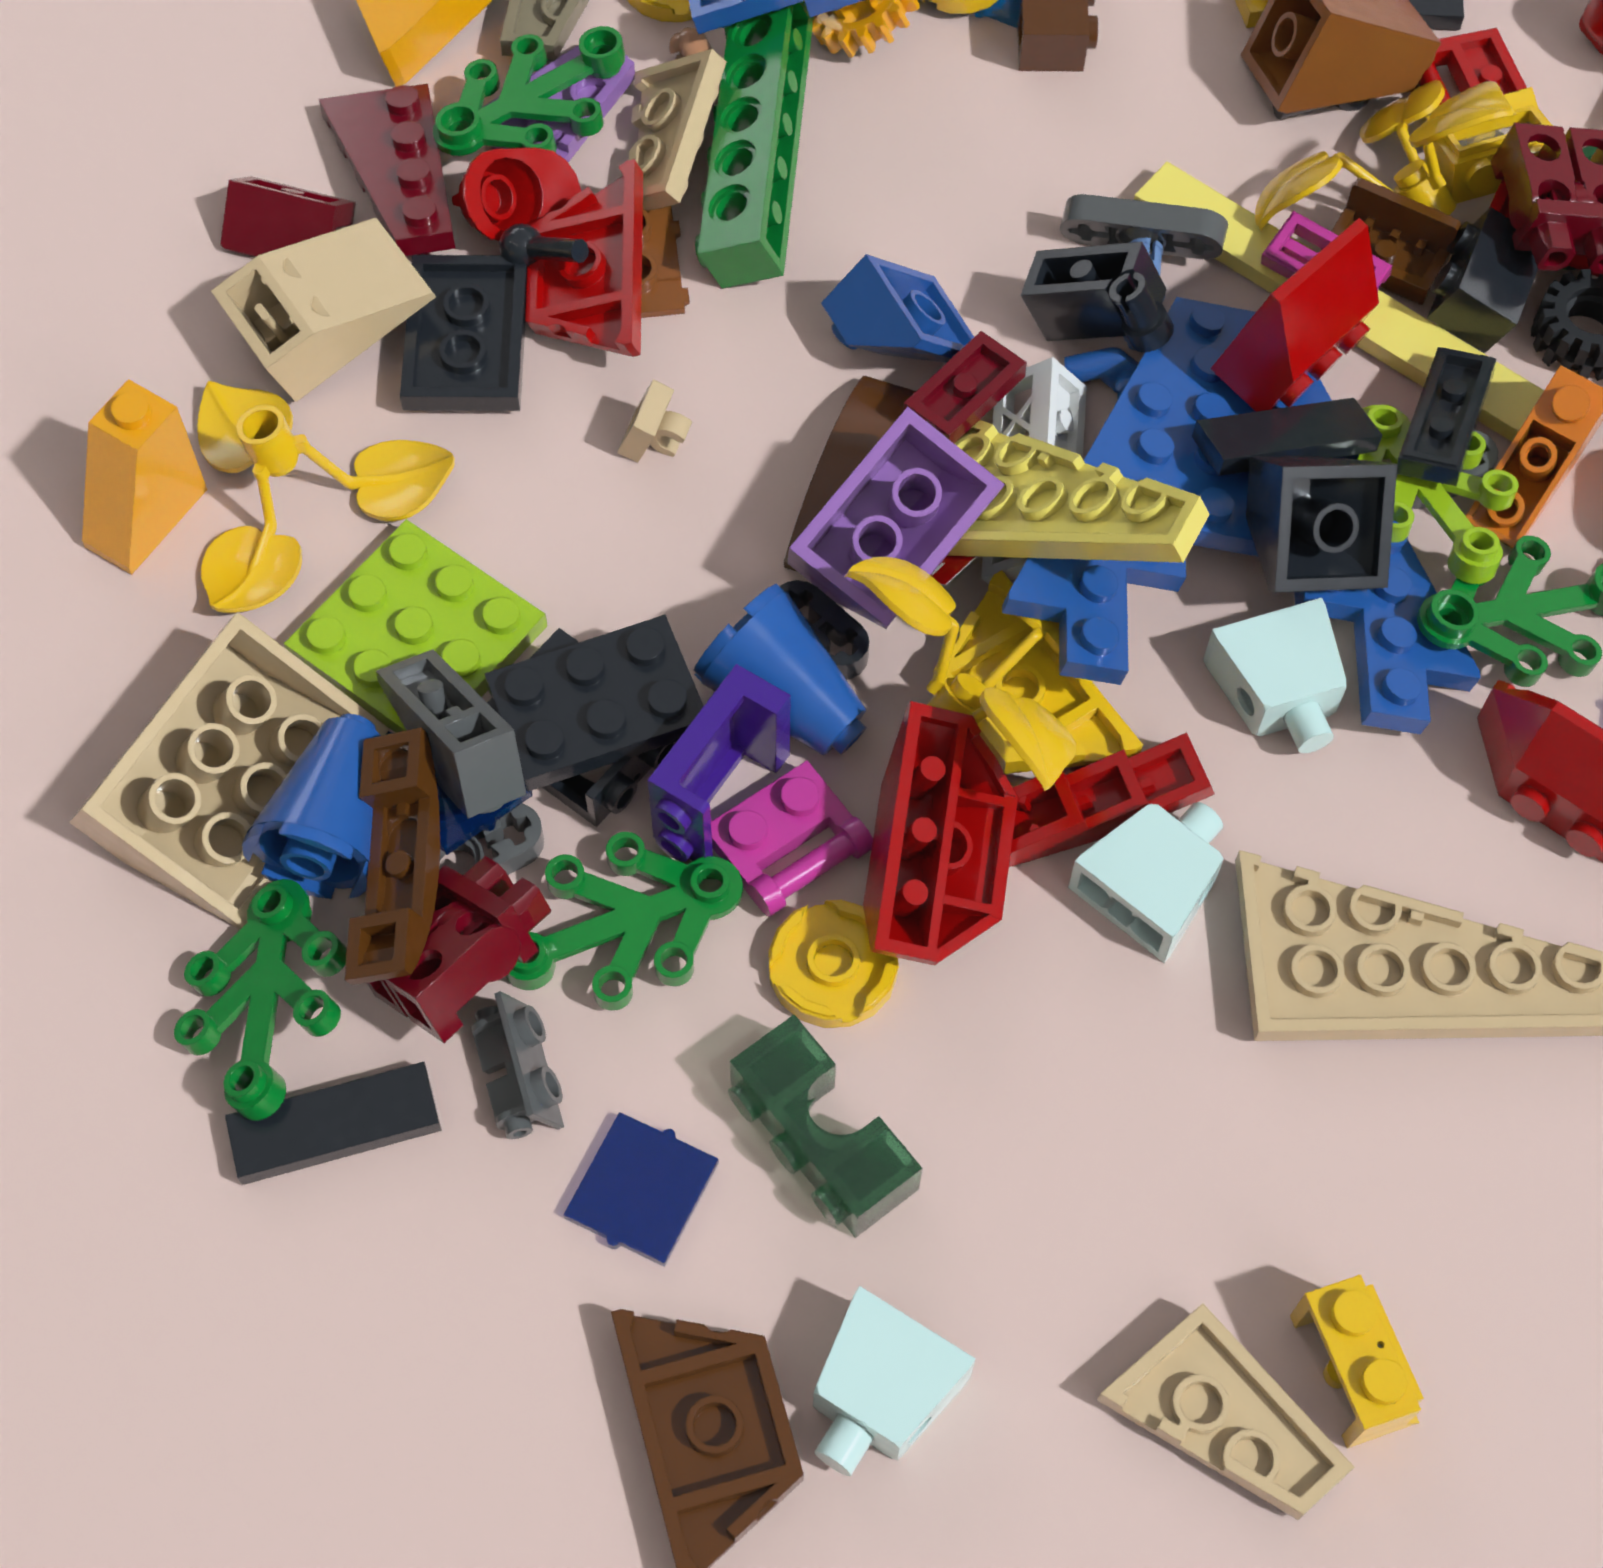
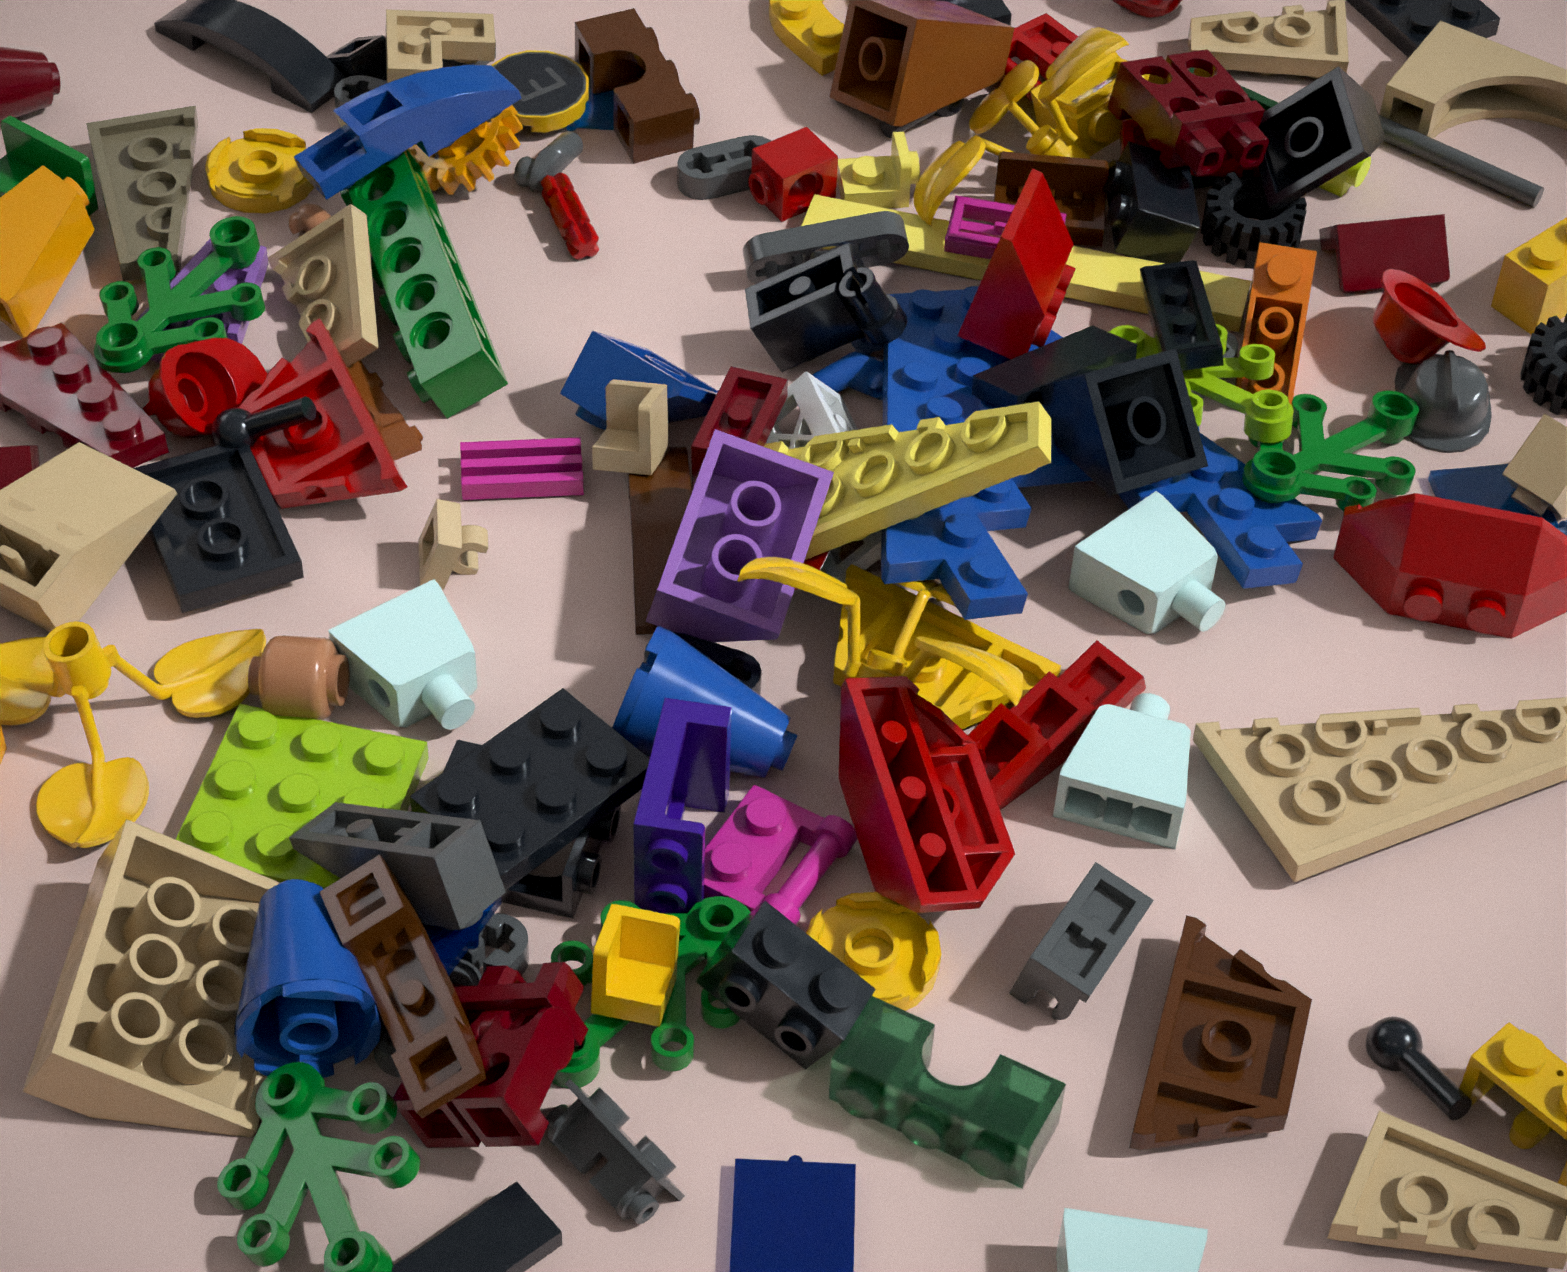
camera: 25 degrees left, 15 degrees down
none -> nougat head [248,635,350,720]
none -> light aqua torso [328,579,477,730]
none -> dark pink tile [460,437,584,500]
none -> dark grey arm [514,131,583,192]
none -> red axle [541,172,599,260]
none -> yellow panel [591,903,680,1027]
none -> tan panel [592,379,669,475]
none -> dark grey beam [677,135,771,200]
none -> black brick [695,901,876,1070]
none -> red brick [748,126,838,222]
none -> light yellow bracket [837,131,920,209]
none -> dark grey hinge [1009,862,1154,1020]
none -> reddish brown wing [1129,915,1312,1151]
none -> black bar [1366,1016,1472,1120]

